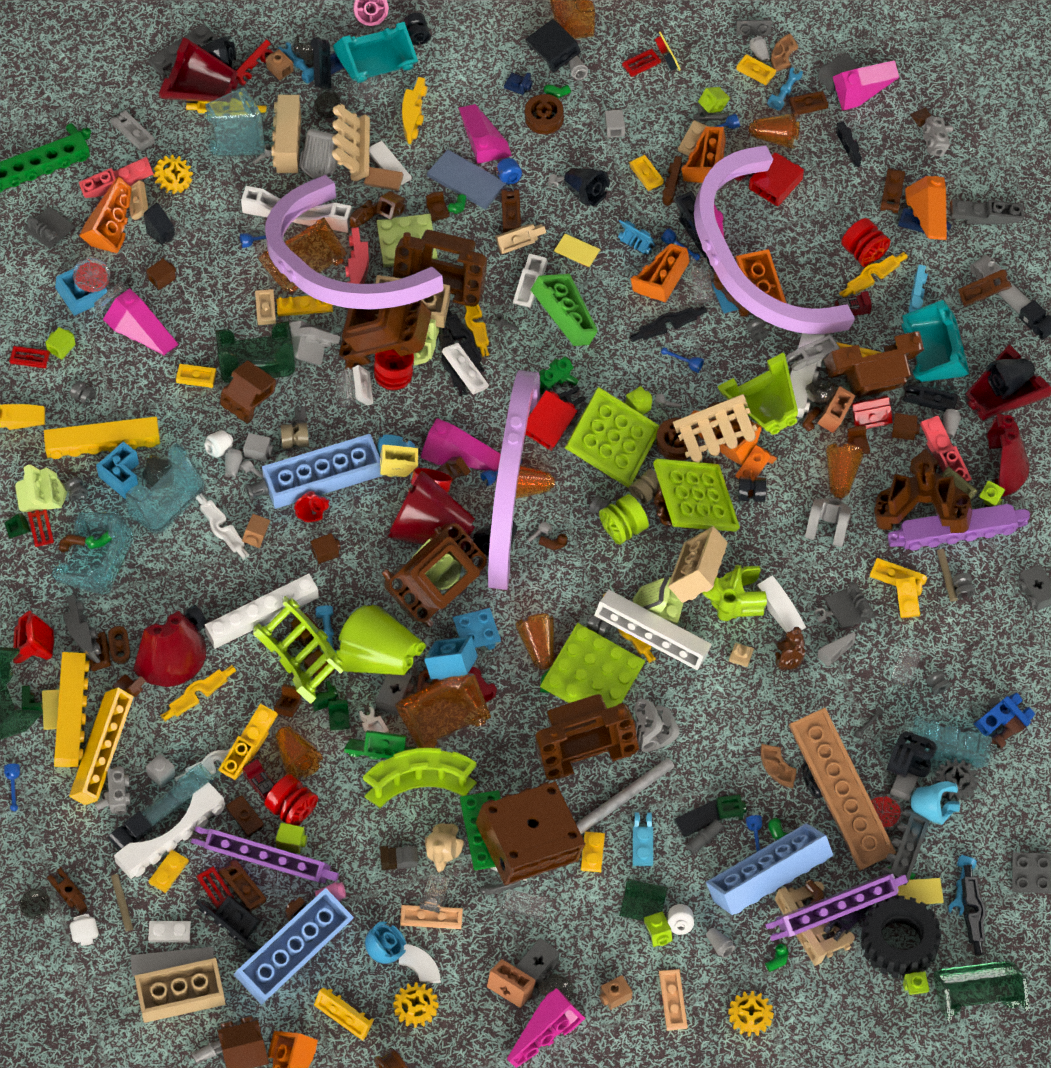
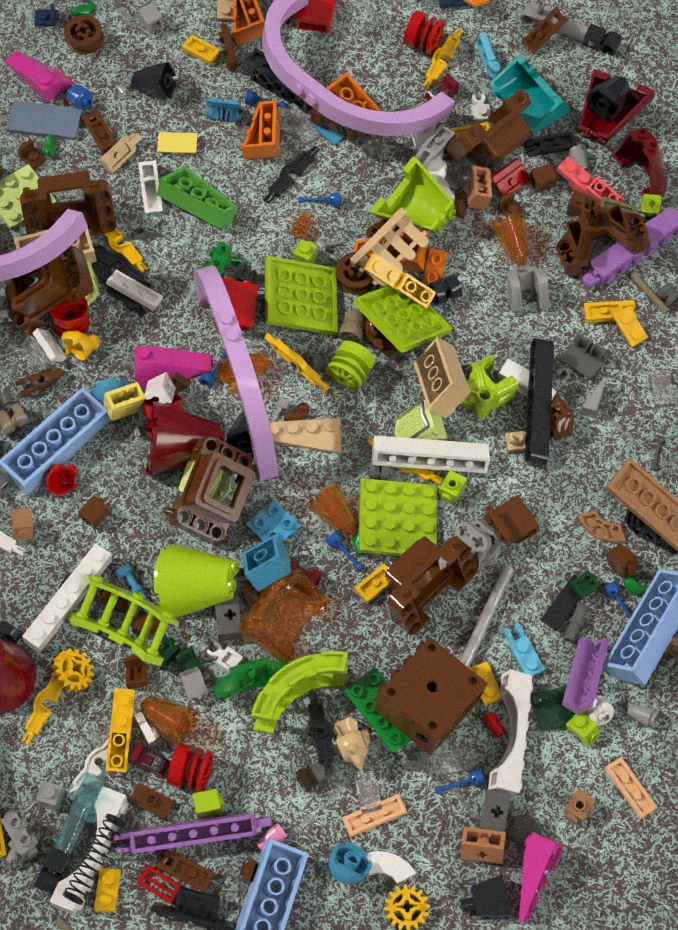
camera: 25 degrees left, 5 degrees up
none -> reddish brown hinge [15,368,64,397]
none -> yellow gear [51,648,95,693]
none -> yellow piece [61,331,100,361]
none -> black piece [62,814,126,905]
none -> white plate [134,711,159,748]
none -> white hinge [144,372,176,404]
none -> light grey brick [179,666,208,700]
none -> yellow piece [264,333,329,392]
none -> tan wing [269,418,342,455]
none -> clear orange cone [291,212,312,239]
none -> black piece [308,692,333,775]
none -> blue hinge [326,531,364,571]
none -> yellow plate [354,564,389,604]
none -> yellow slope [364,253,436,308]
none -> blue hinge [435,769,485,794]
none -> lime brick [439,470,467,504]
none -> black torso [460,875,512,920]
none -> white plate [471,94,491,122]
none -> red pin [482,712,507,739]
none -> reddish brown piece [483,495,540,546]
none -> white arch [488,669,533,796]
none -> black beam [525,338,554,465]
none -> medium lavender fence [562,636,609,715]
none -> reddish brown brick [606,543,639,579]

